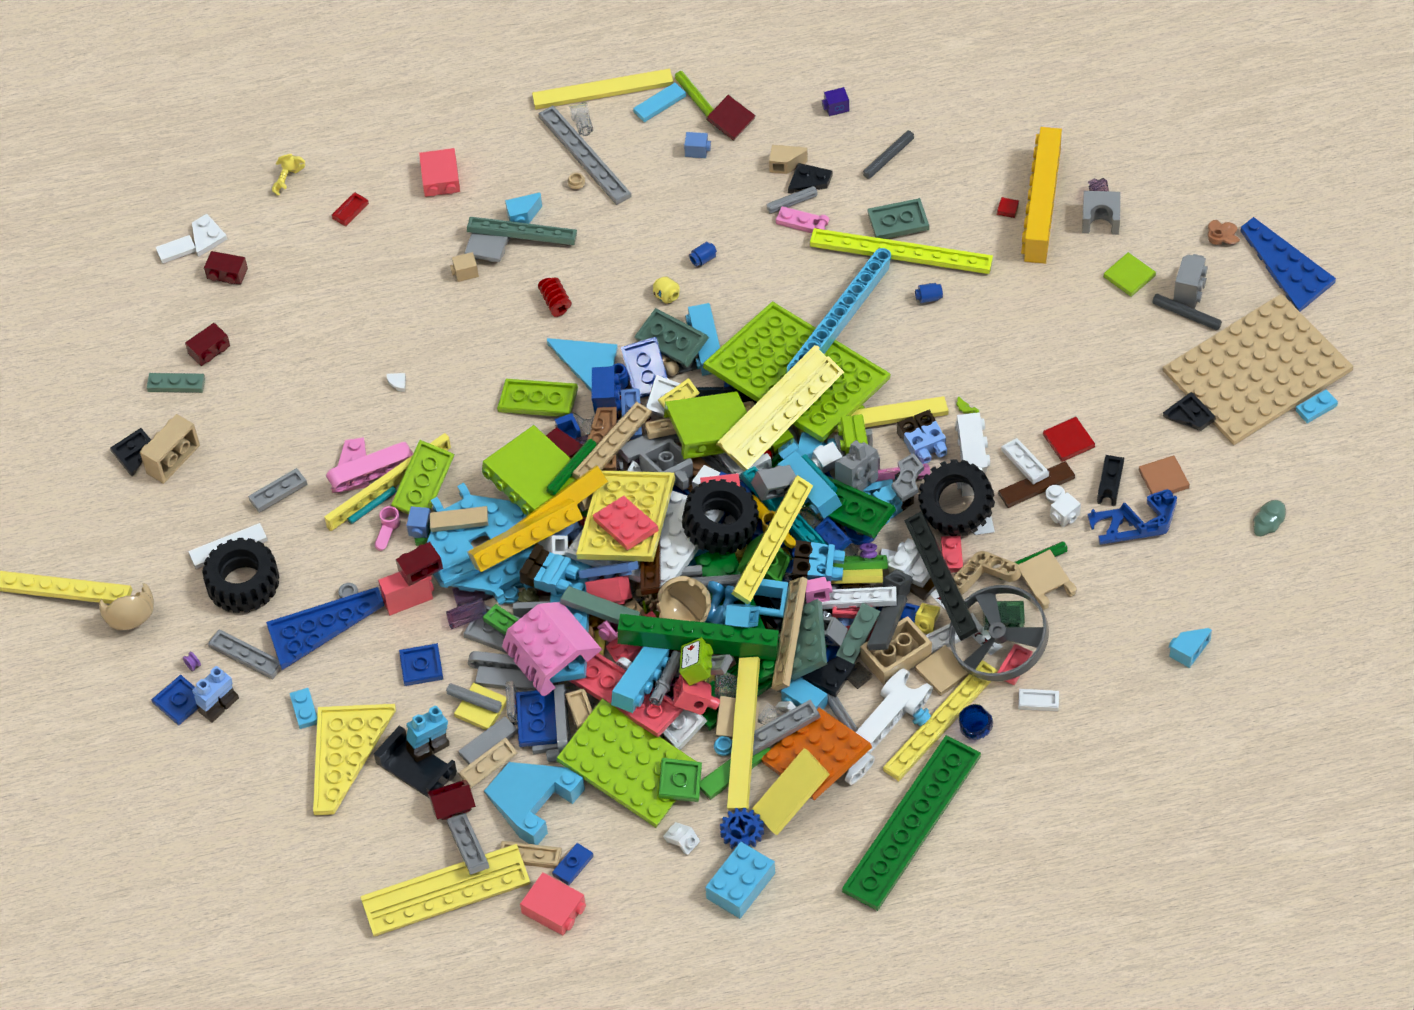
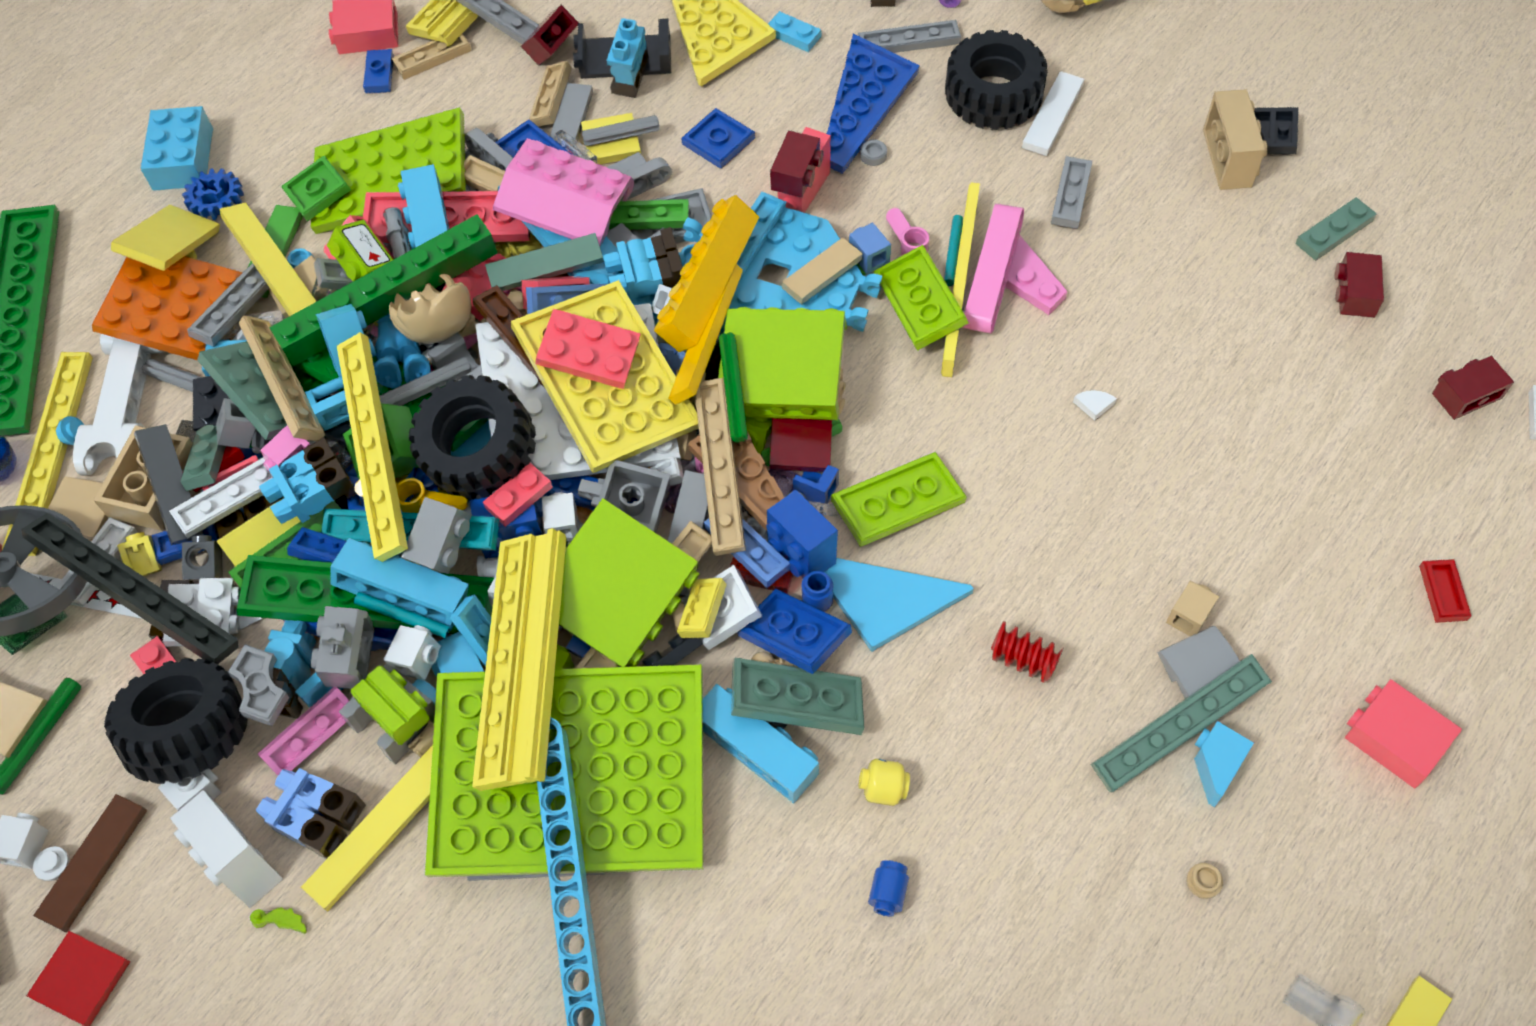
camera: 140 degrees right, 5 degrees up
clear purple tile [446,598,487,629] -> none
medium azure wedge [484,762,585,845] -> none
light grey tile [538,106,631,205] -> none
white bracket [663,822,700,855] -> none
tan beam [953,551,1021,595] -> none
white tile [1001,438,1049,484] -> none

